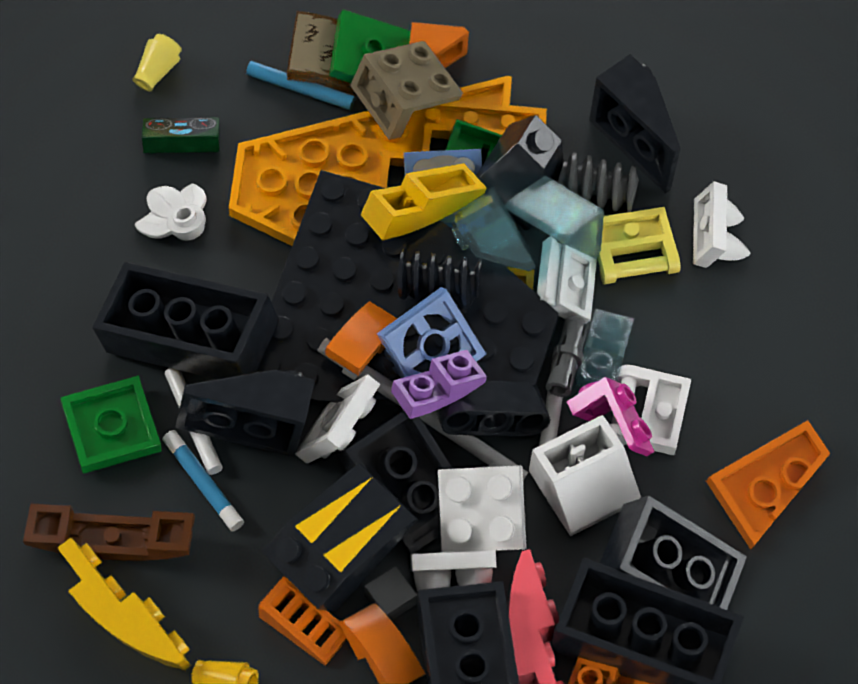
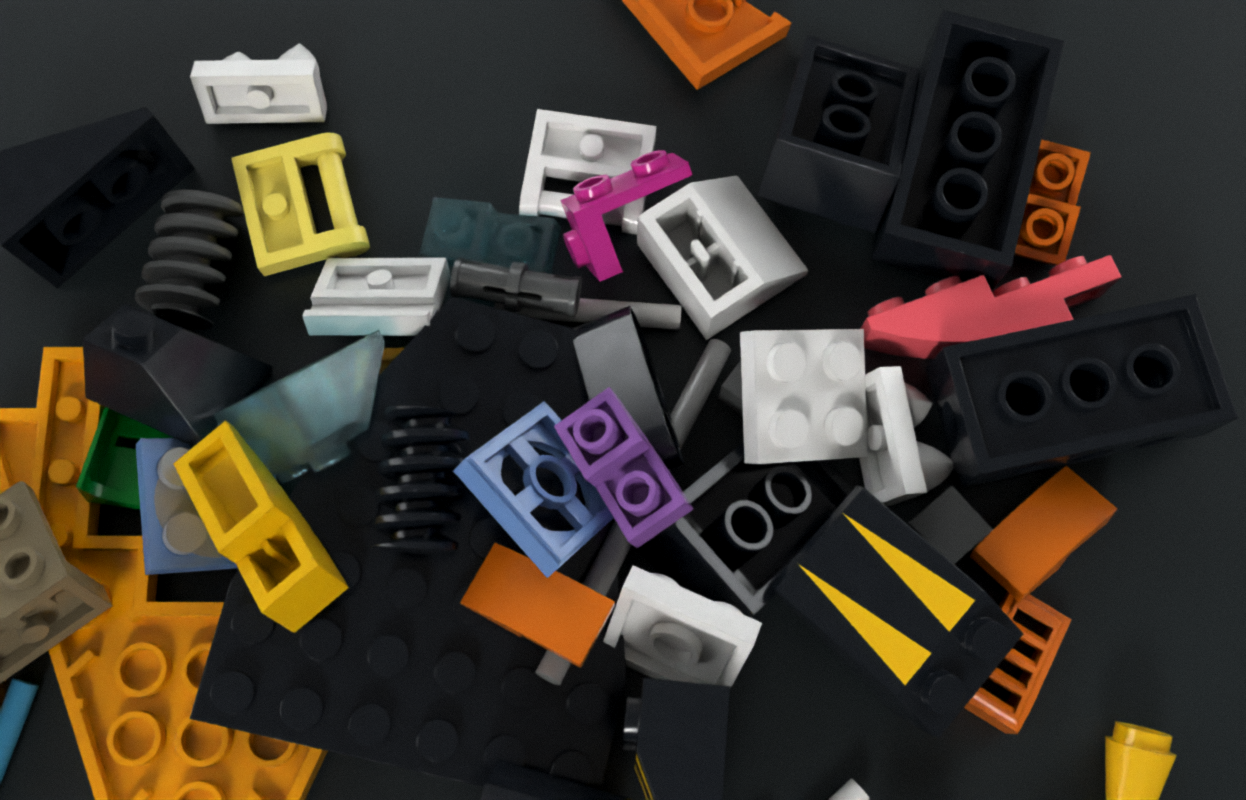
camera: 90 degrees left, 15 degrees up
clear light blue slope [504,176,604,259] -> none

